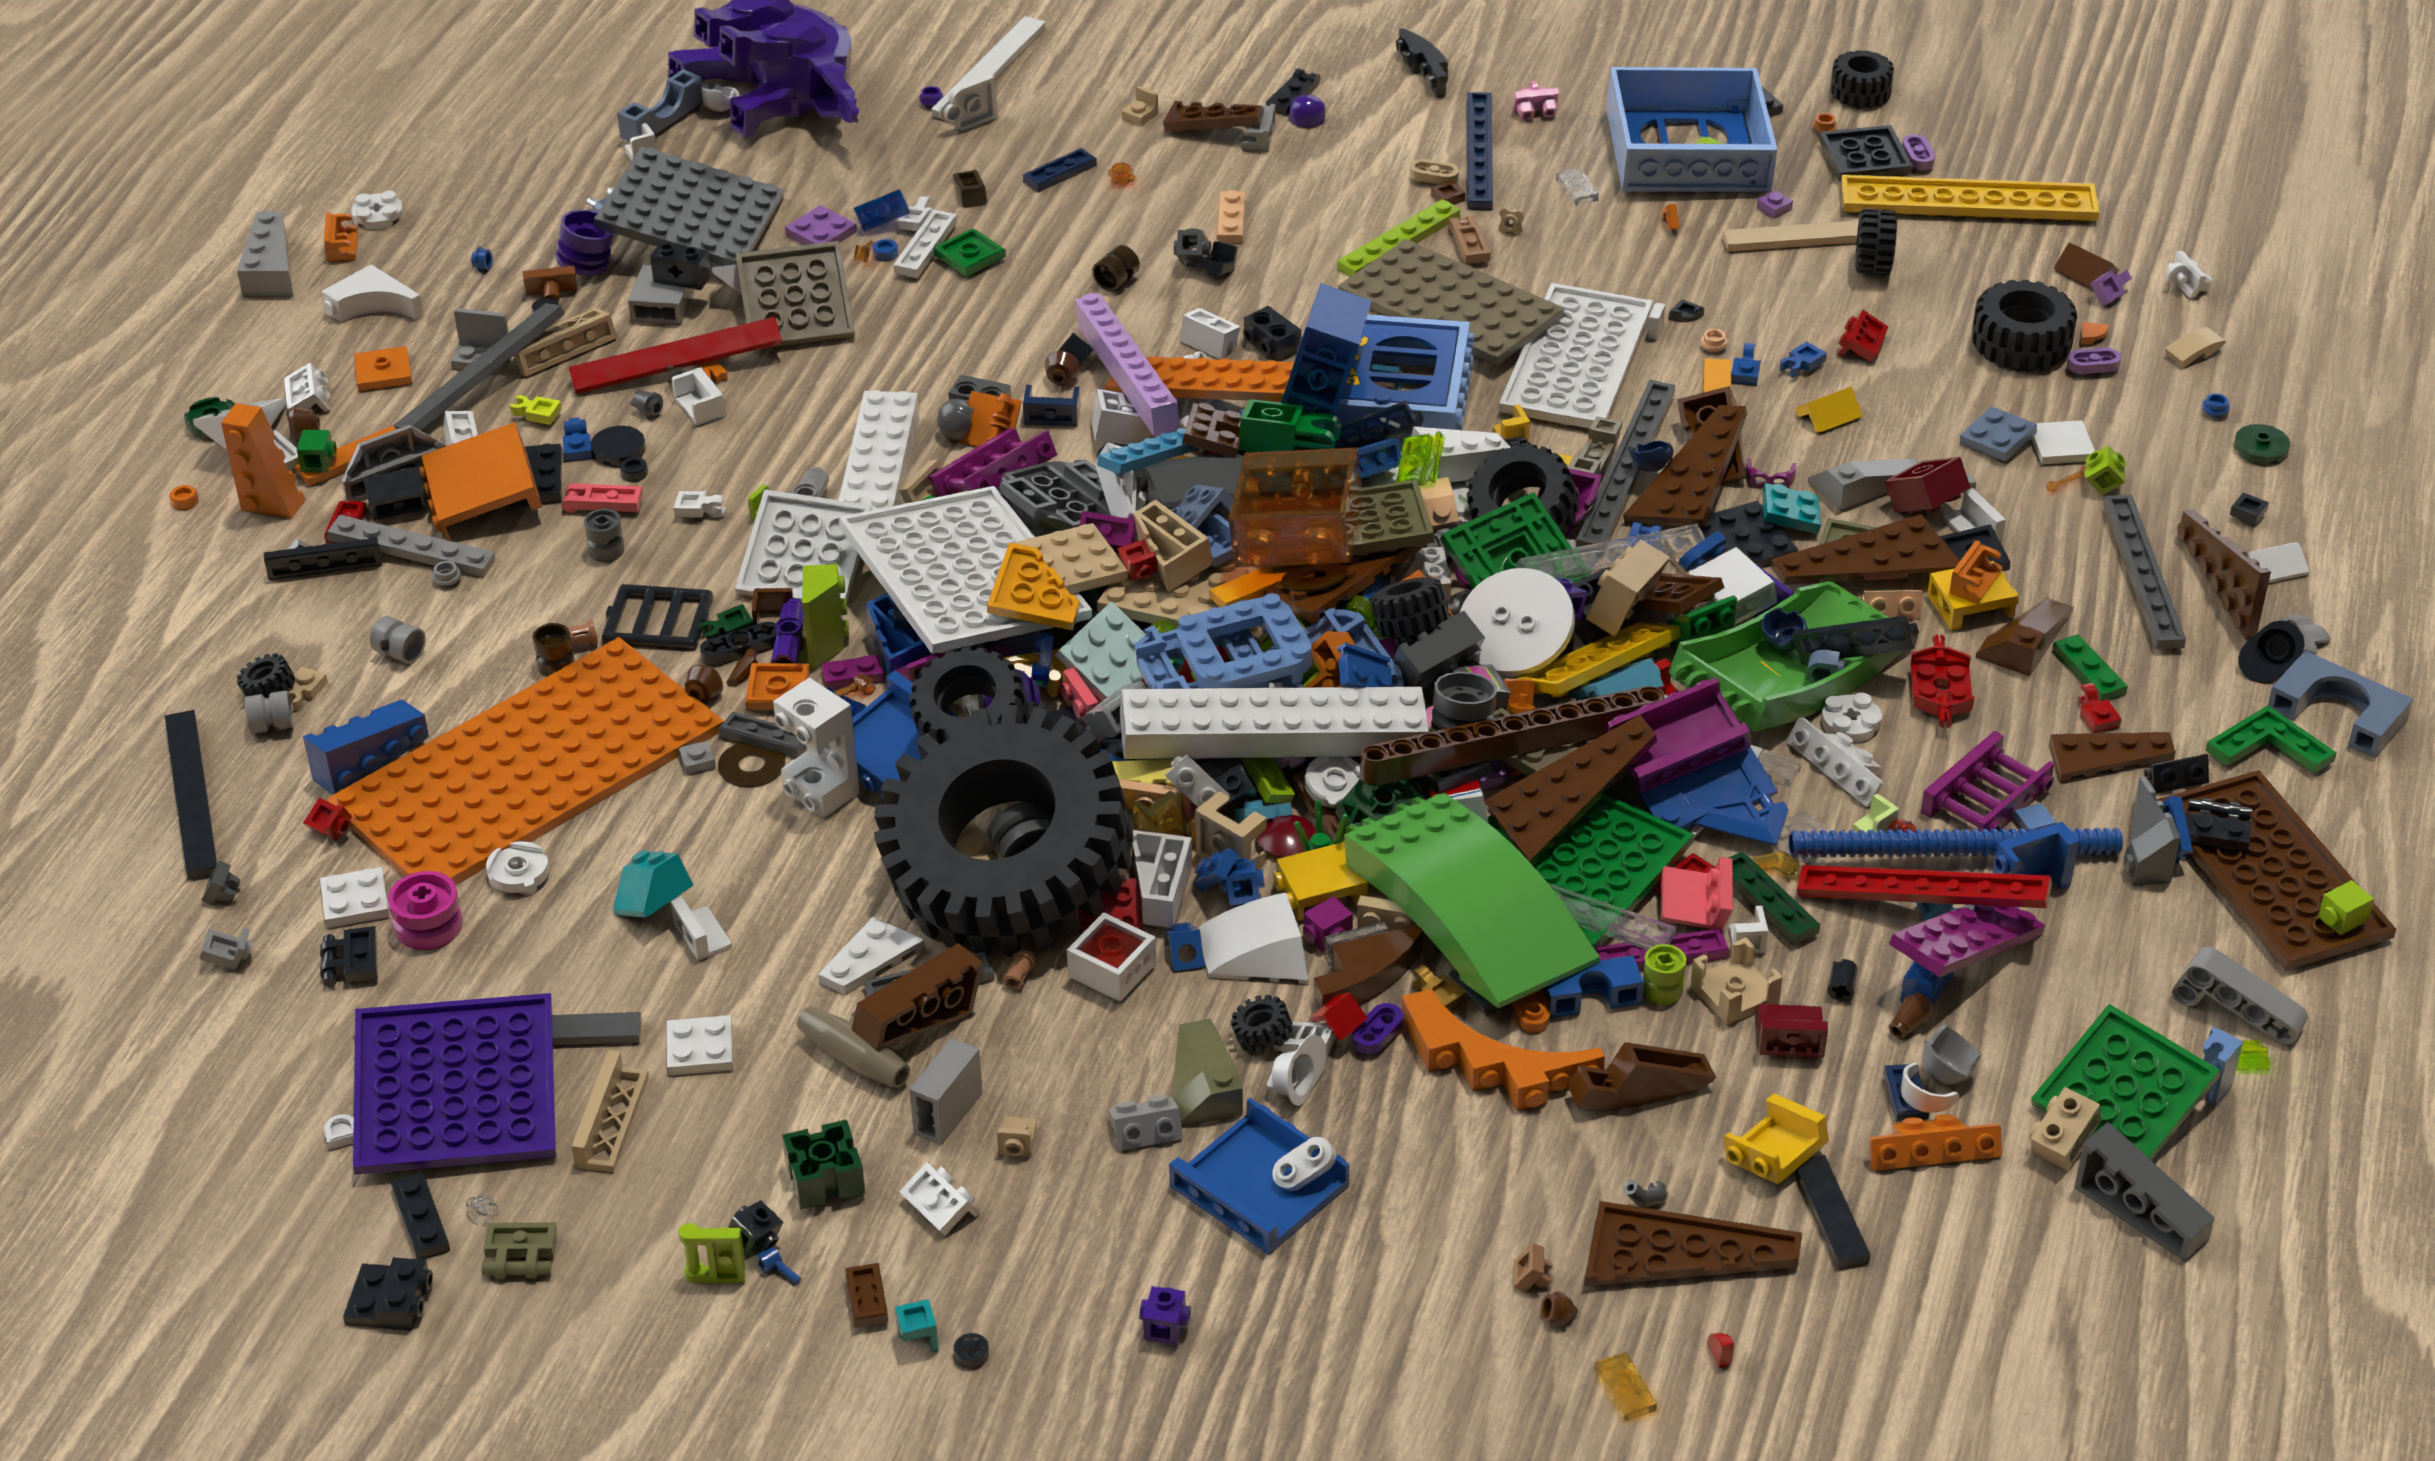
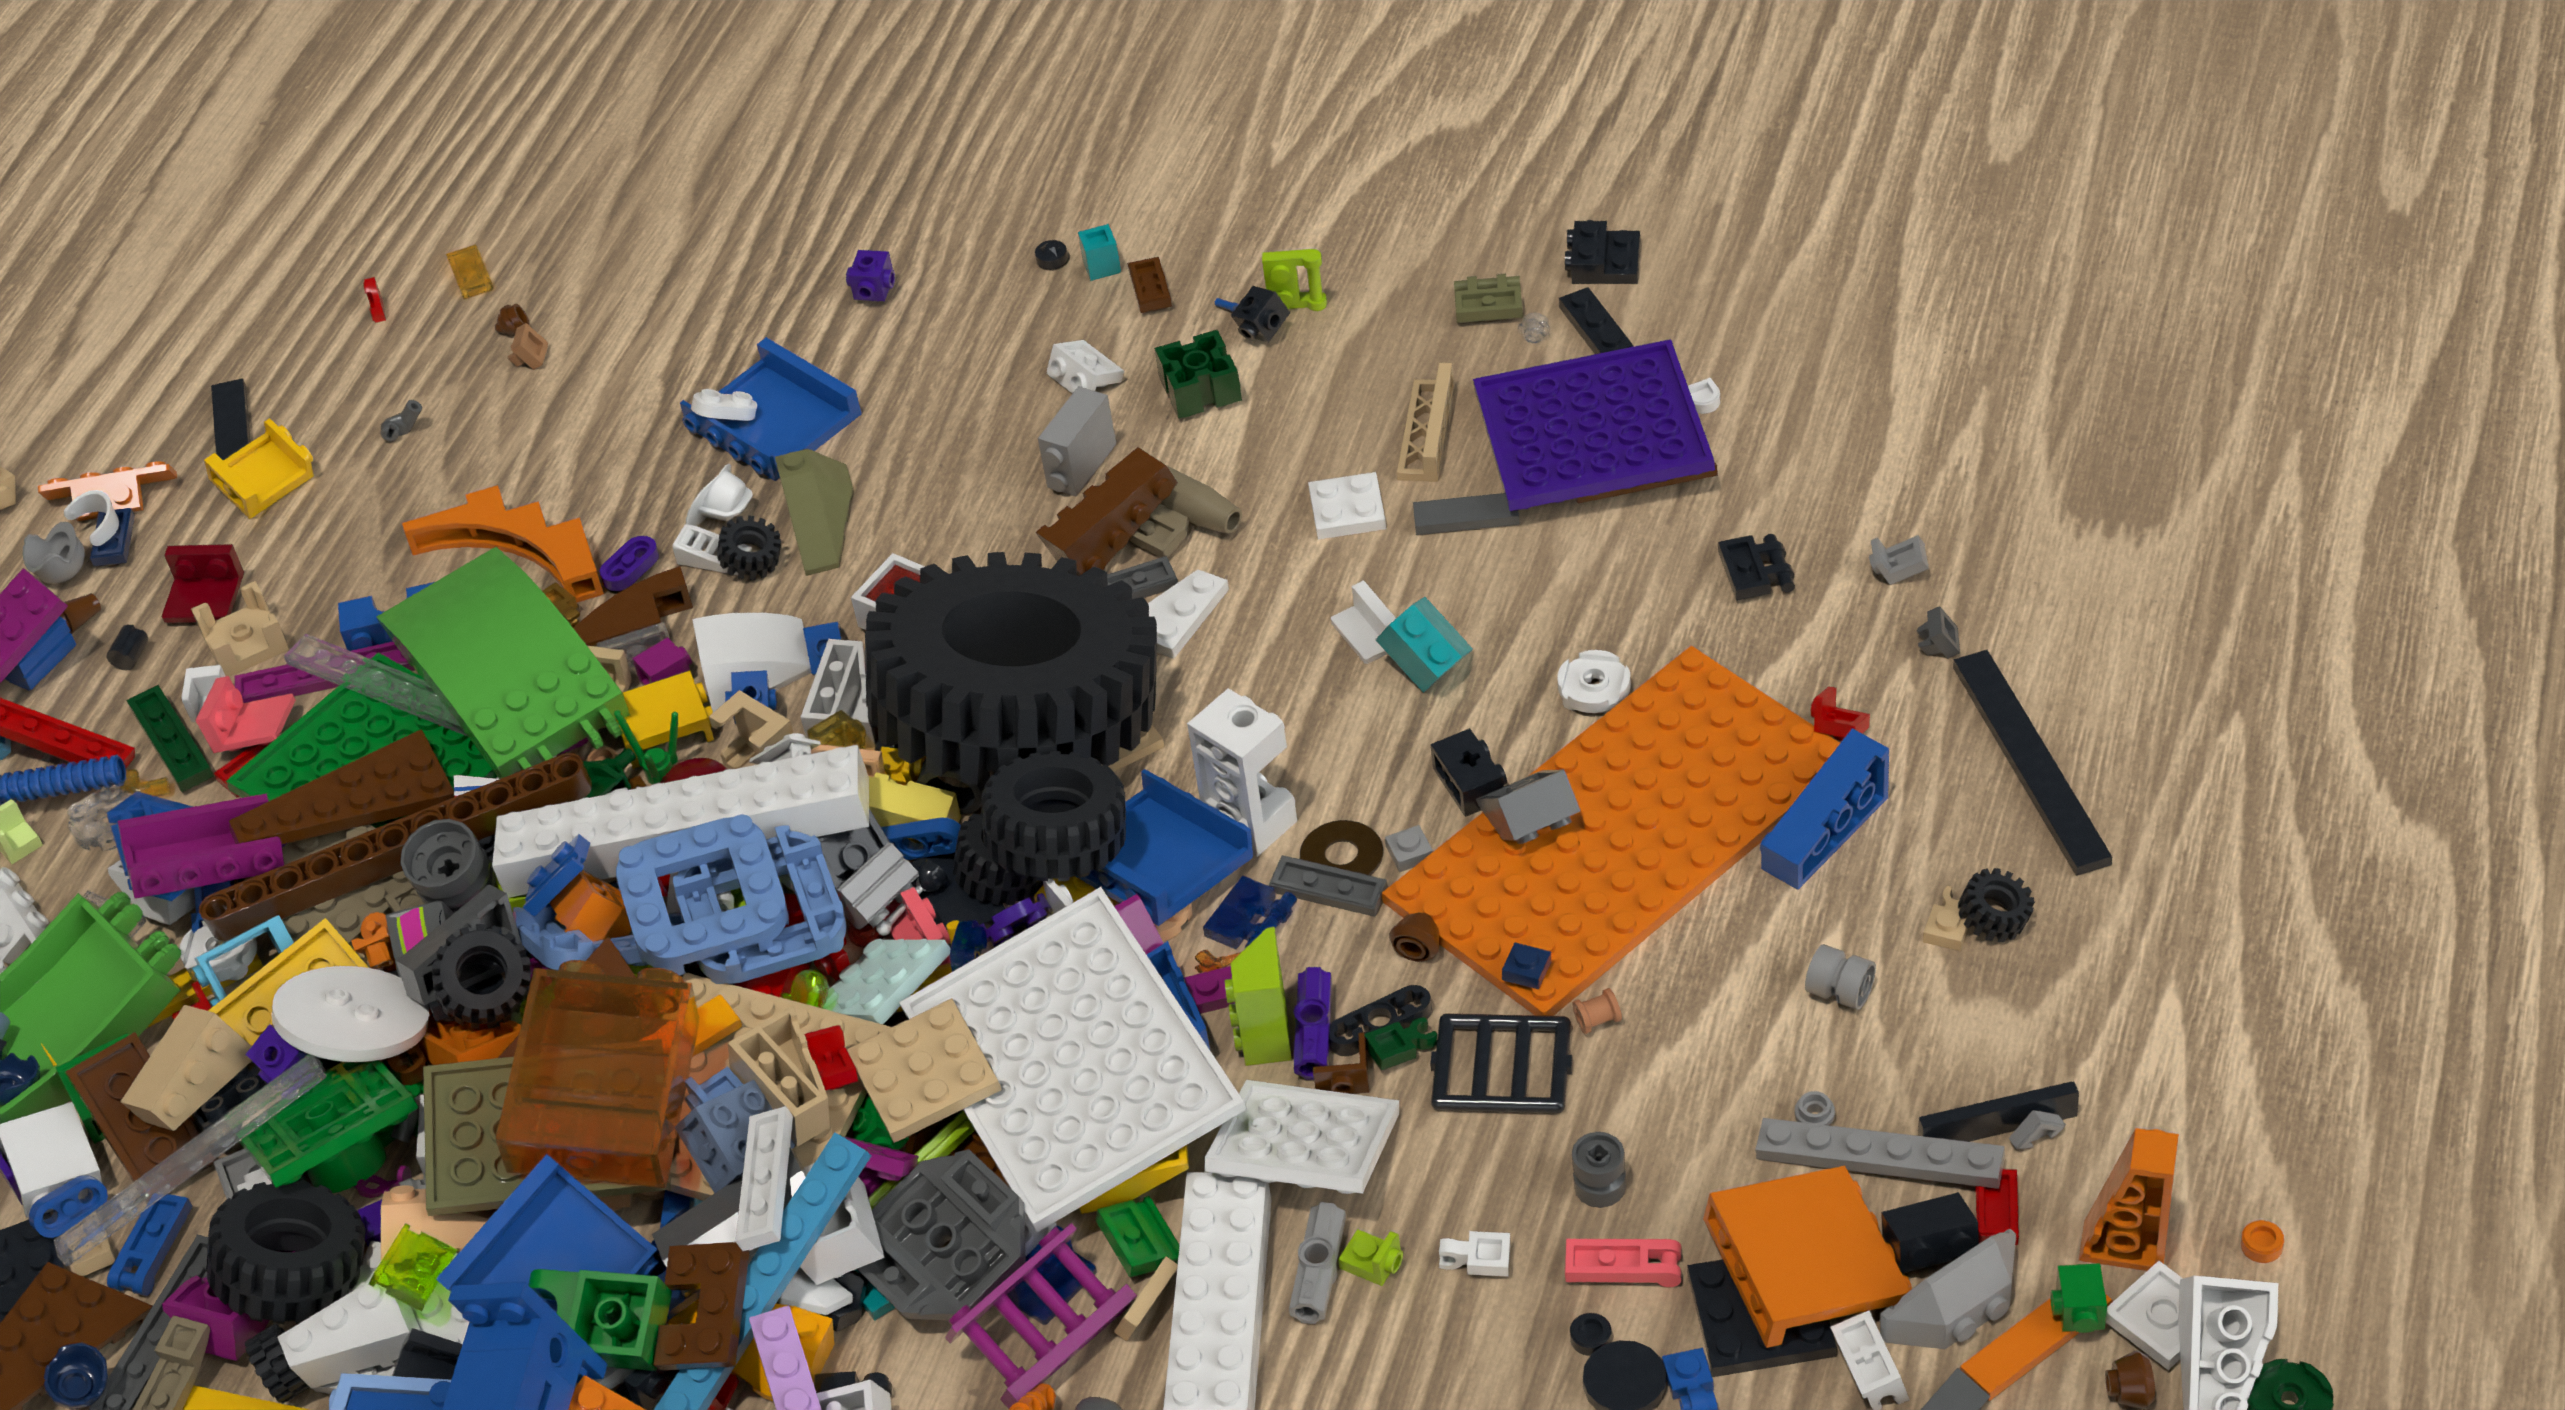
camera: 175 degrees left, 5 degrees up
light grey wheel [245,691,293,734] -> none
white plate [320,867,389,929] -> none
dark pink wheel [388,871,463,950] -> none
dark brown wheel [532,623,575,677] -> none
reddish brown bar [726,649,758,686] -> none
orange plate [745,663,810,710] -> none
light orange plate [987,542,1080,630] -> none
tan bracket [997,1116,1037,1157] -> none
light grey bracket [1108,1095,1183,1151] -> none
blue plate [1192,848,1239,891] -> none
red panel [1310,992,1368,1040] -> none
reddish brown slope [1567,1042,1716,1109] -> none
reddish brown wing [1584,1201,1803,1287] -> none
lime wheel [1643,944,1686,1005] -> none
none -> white plate [735,1106,793,1251]
none -> black brick [1430,728,1507,817]
none -> slope [1476,769,1581,844]
none -> dark blue plate [1502,942,1551,990]

